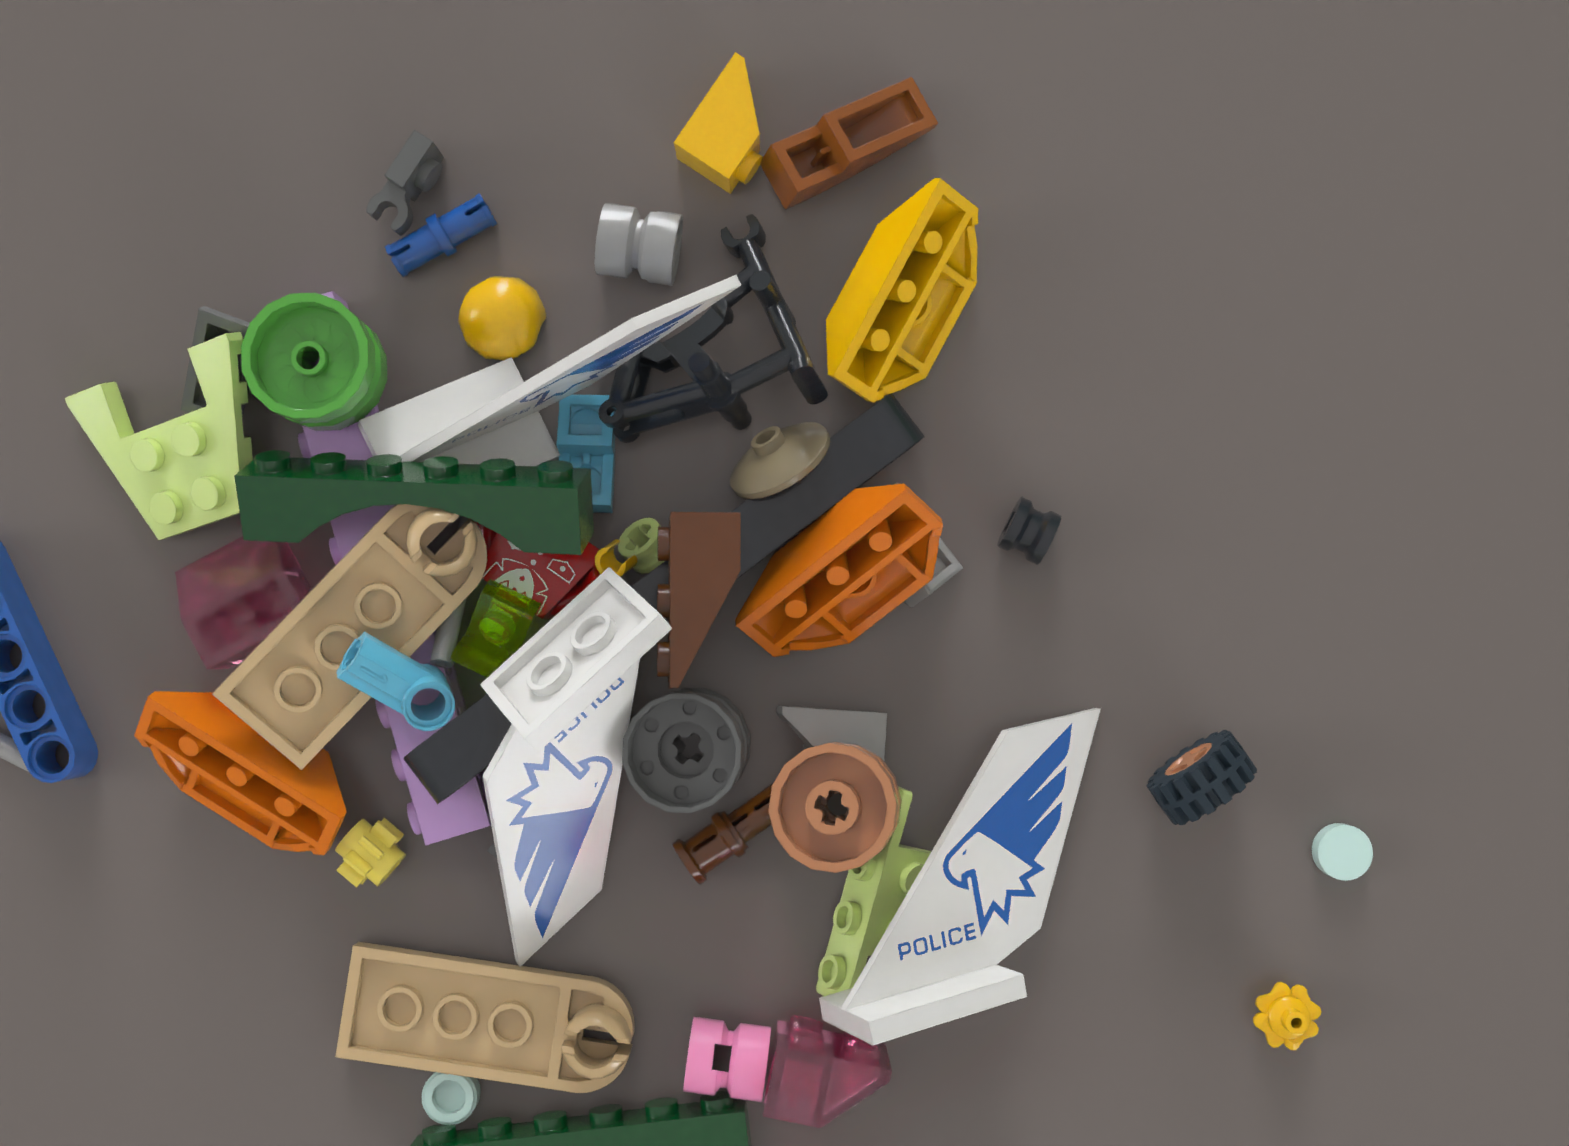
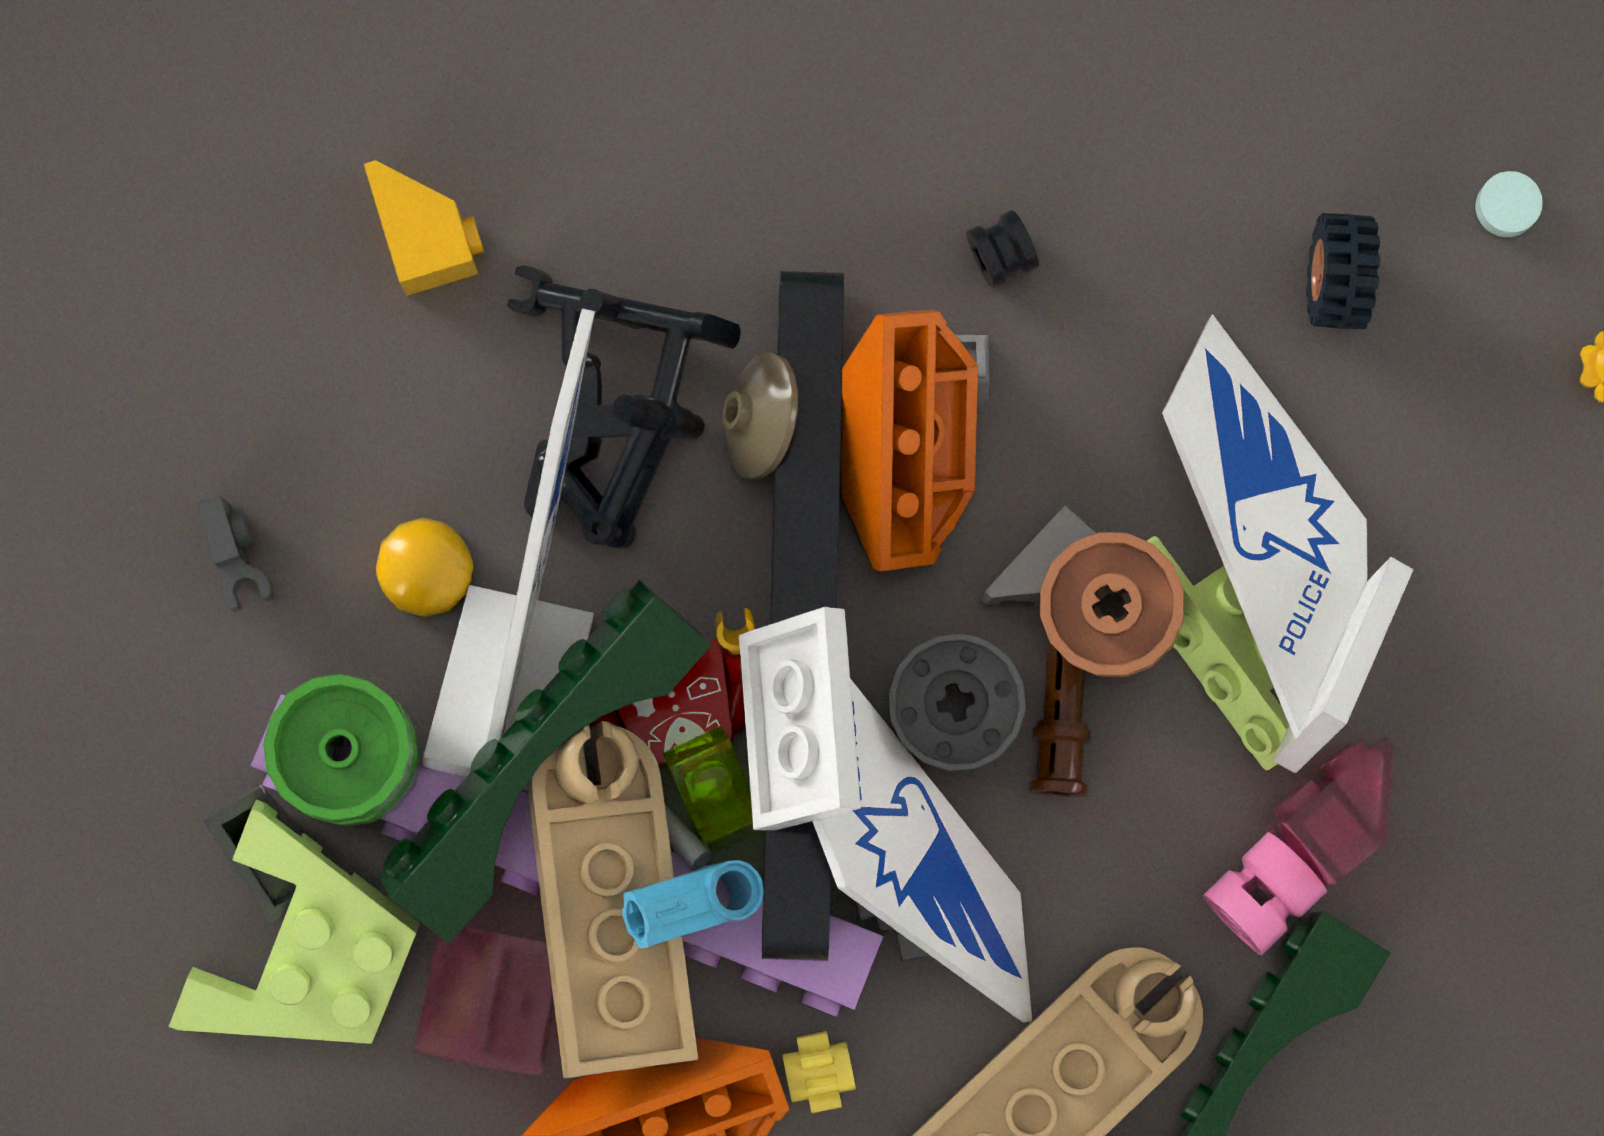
camera: 50 degrees left, 5 degrees down
blue pin [385,193,498,278] -> none
medium azure slope [557,394,616,513] -> none
light grey wheel [594,202,683,286] -> none
yellowish green bush [618,518,665,574] -> none
reddish brown slope [657,512,741,689] -> none
dark orange slope [760,77,938,210] -> none
yellow wedge [826,178,979,403] -> none

